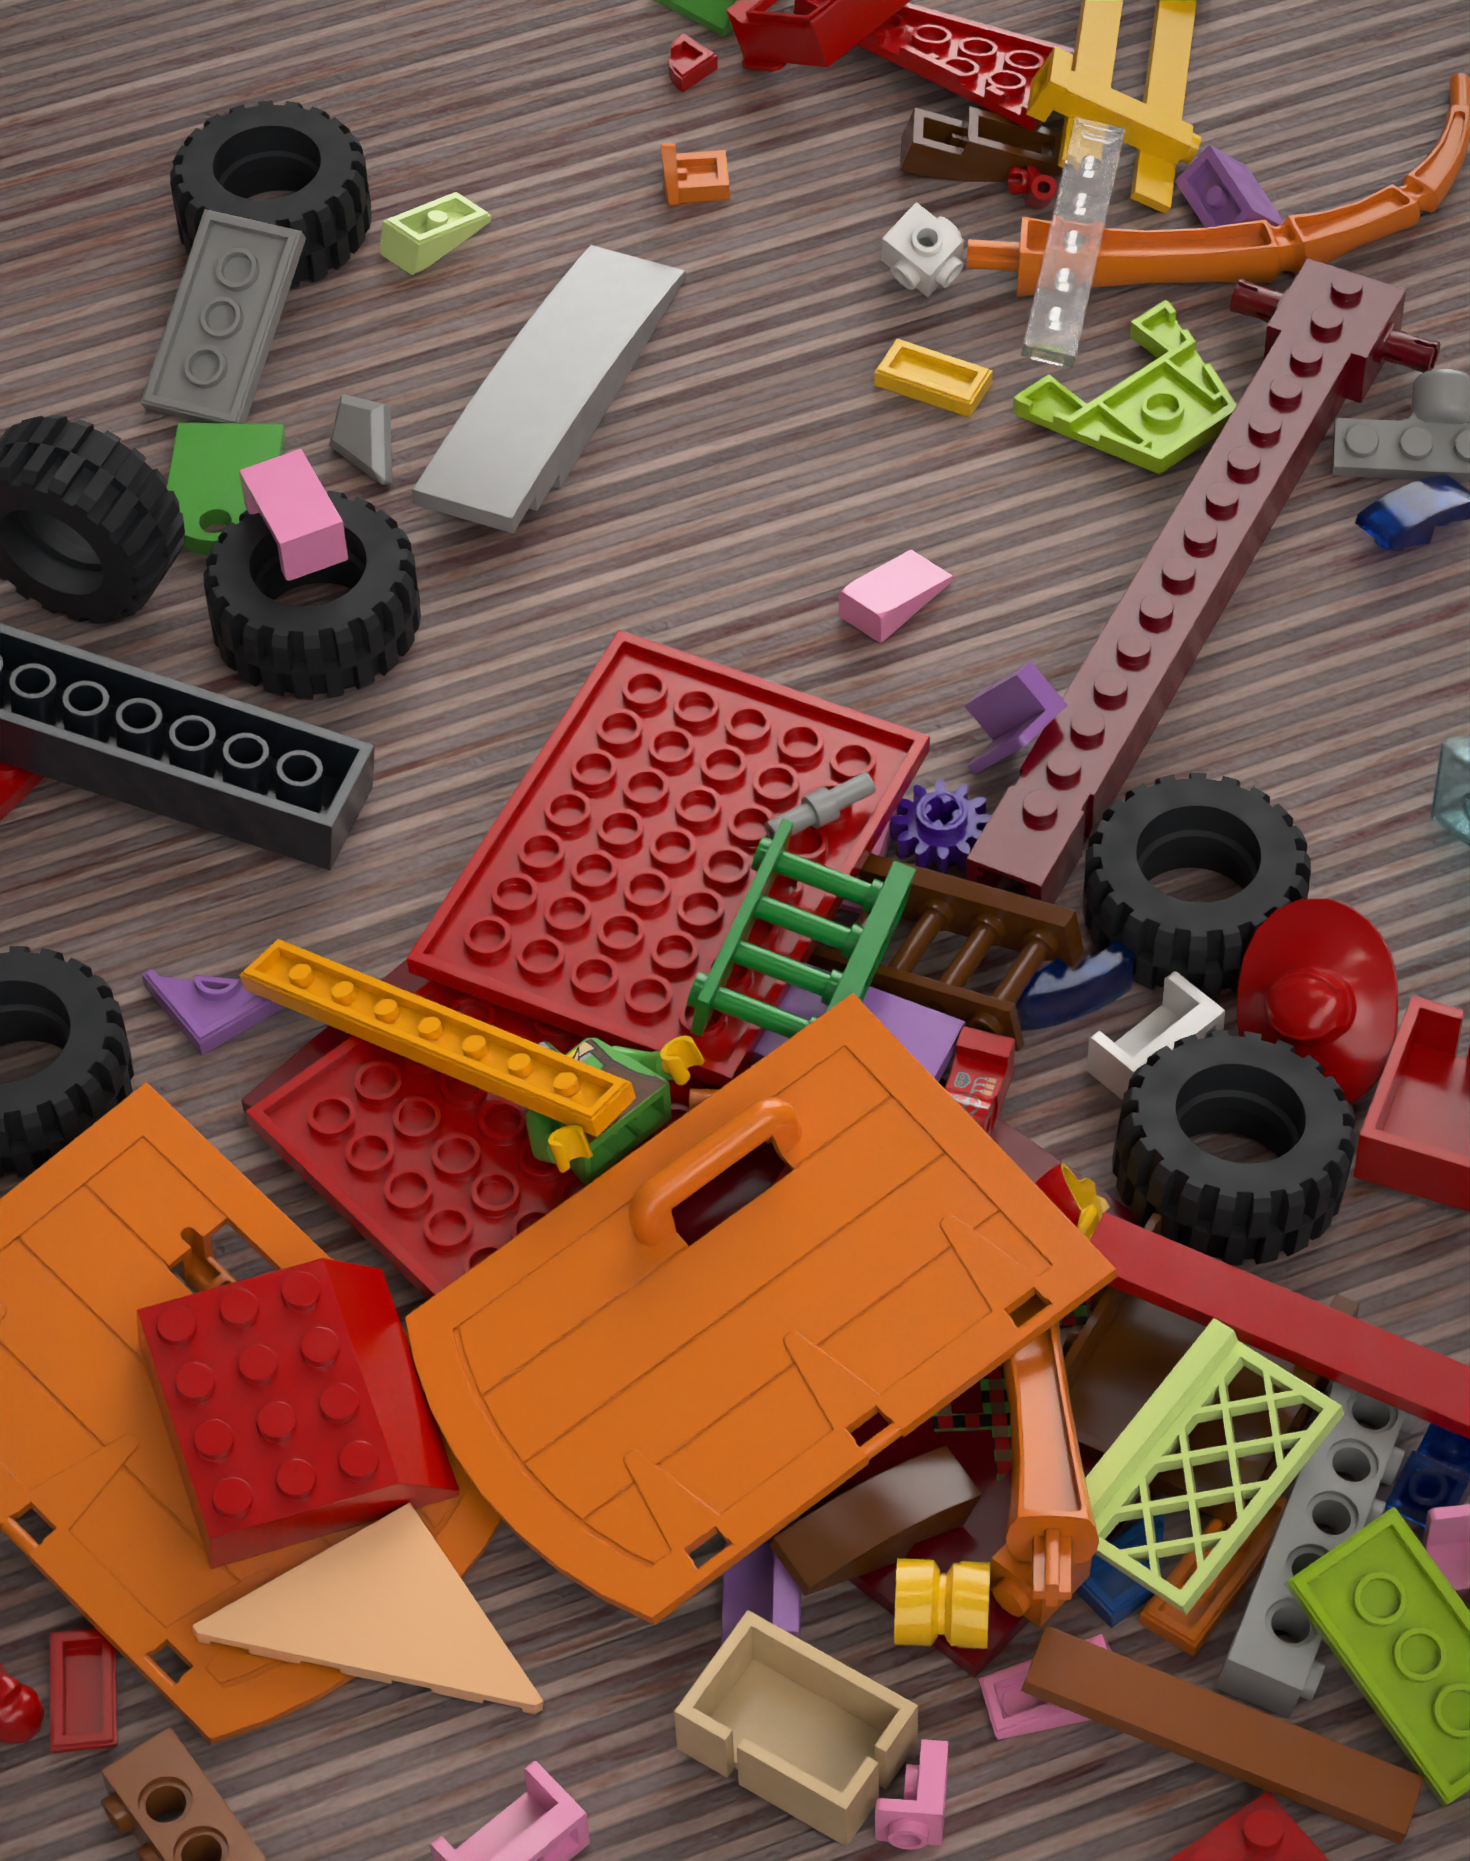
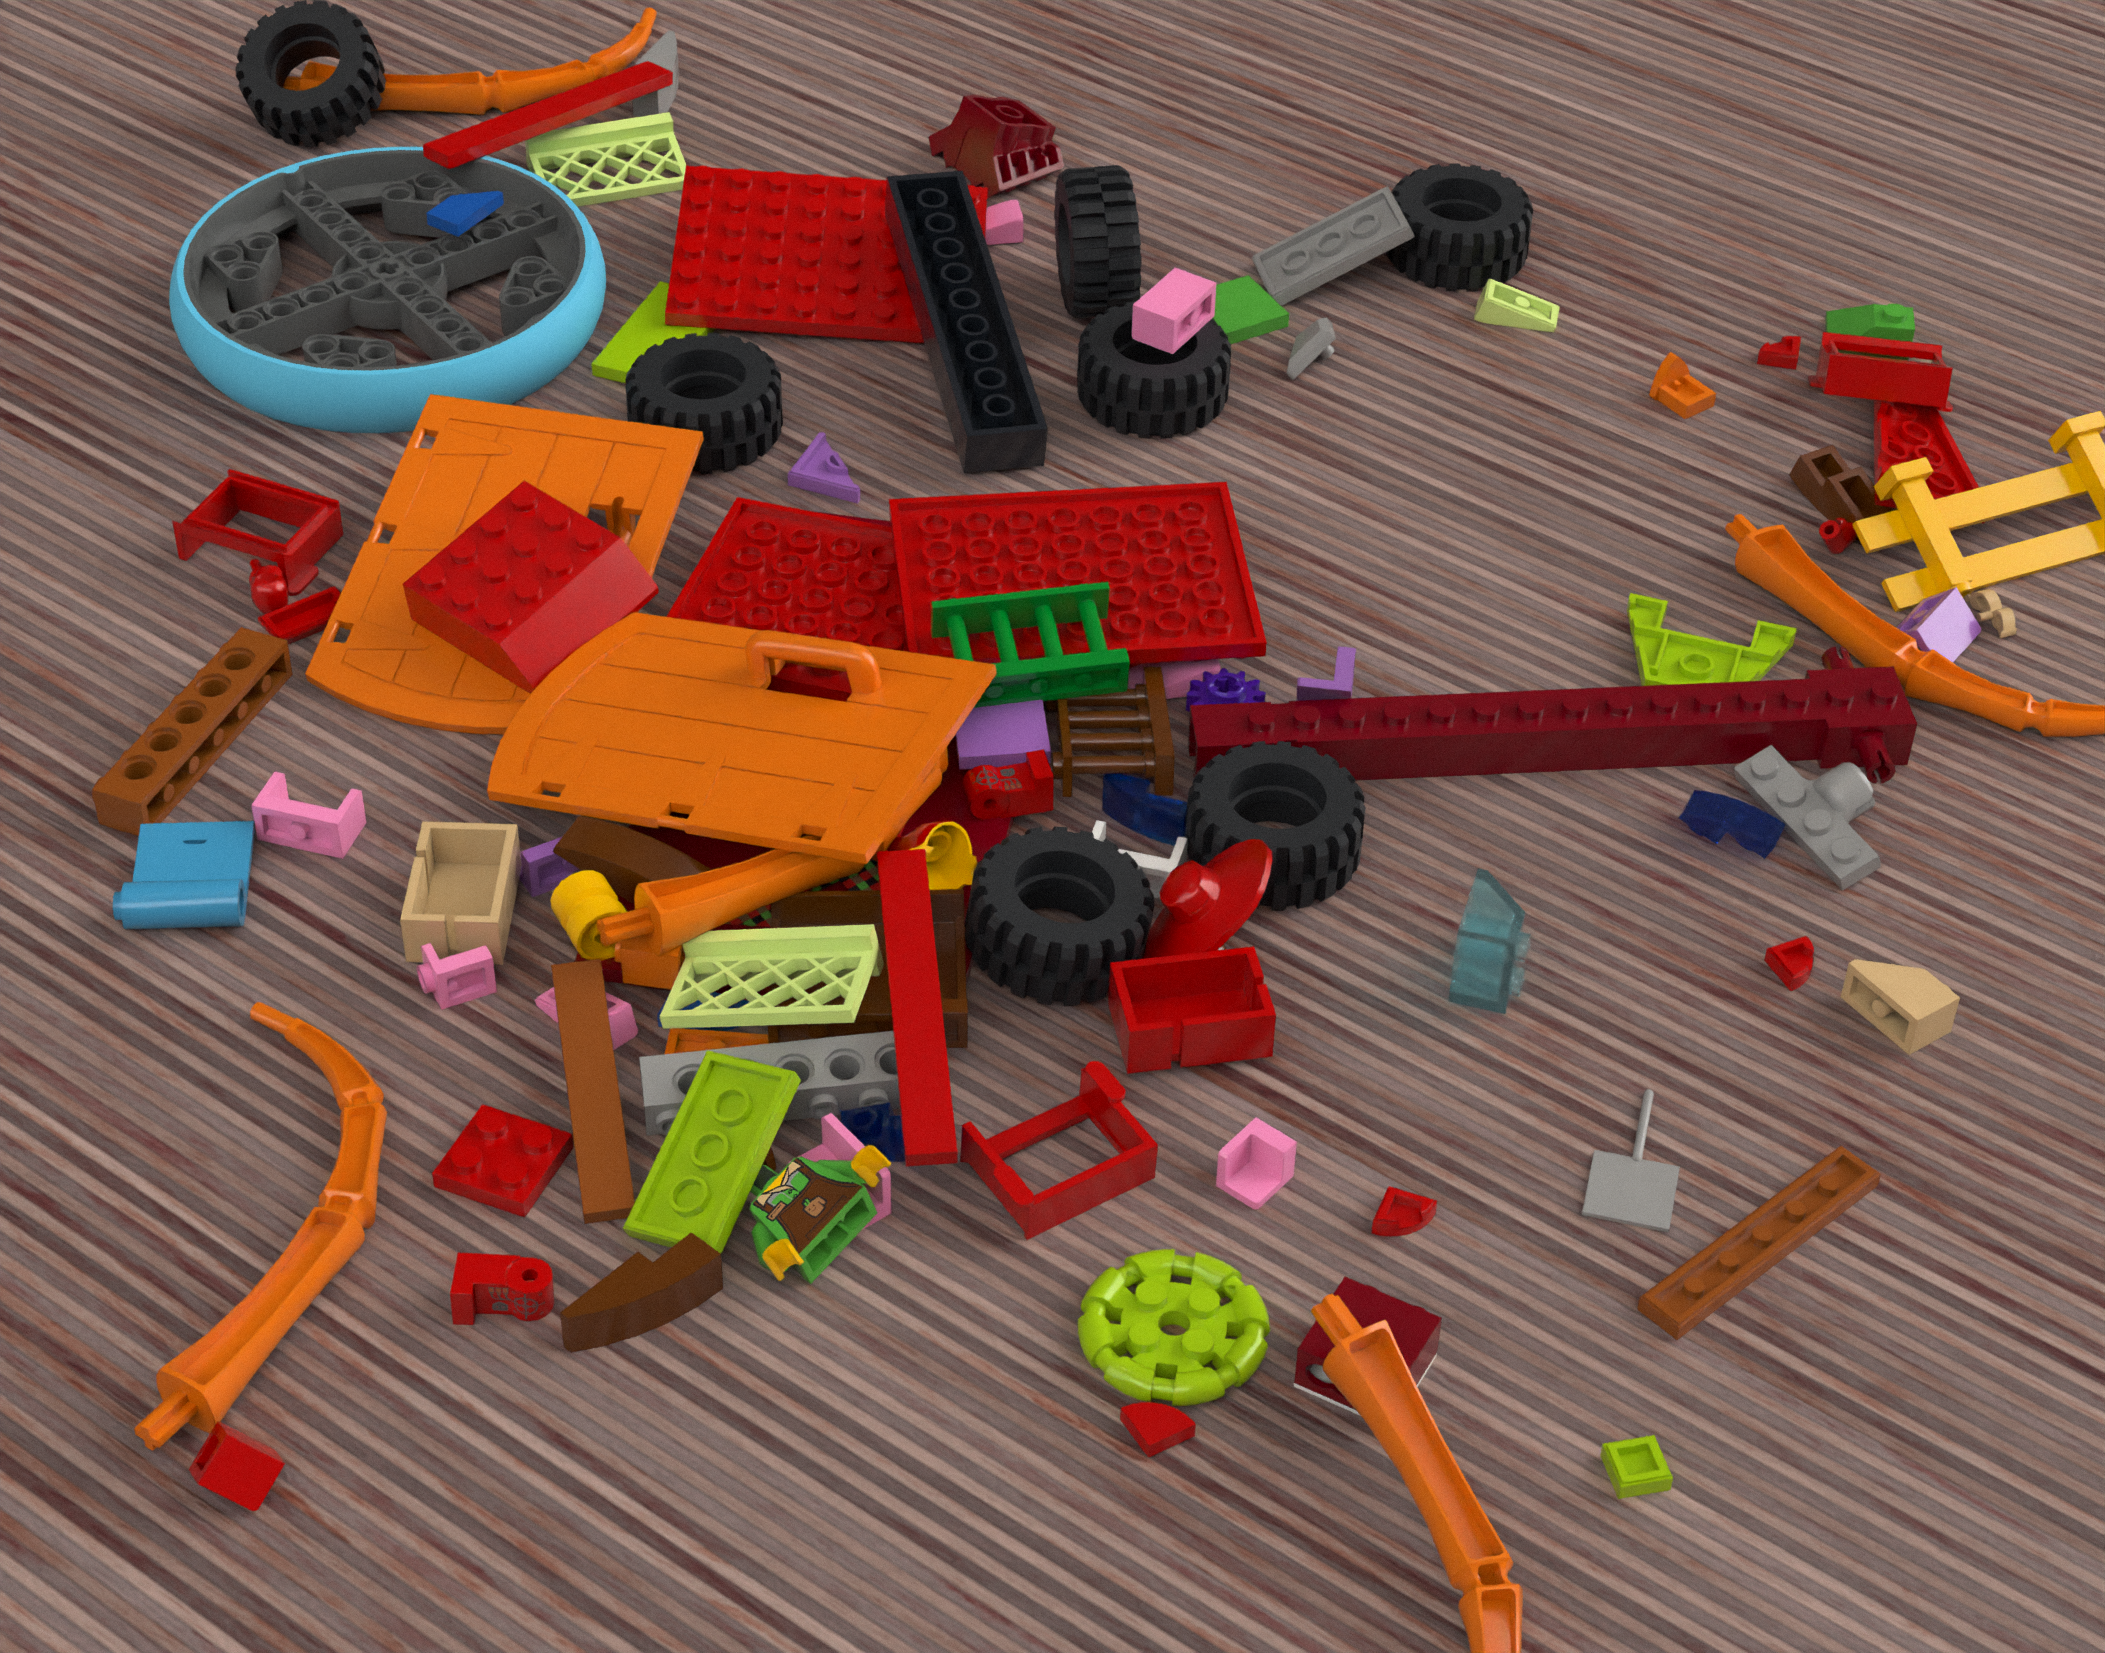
camera: 55 degrees right, 10 degrees down
light nougat tile [192,1503,544,1715] -> none
light orange tile [239,939,636,1137] -> none
slope [413,245,686,534] -> none
torso [525,1036,705,1186] -> none
light grey bar [764,772,876,839] -> none
bright pink slope [839,550,953,644] -> none
yellow tile [874,339,993,418] -> none
white brick [881,202,964,297] -> none
clear tile [1020,116,1125,369] -> none
none -> tan piece [1964,589,2017,638]

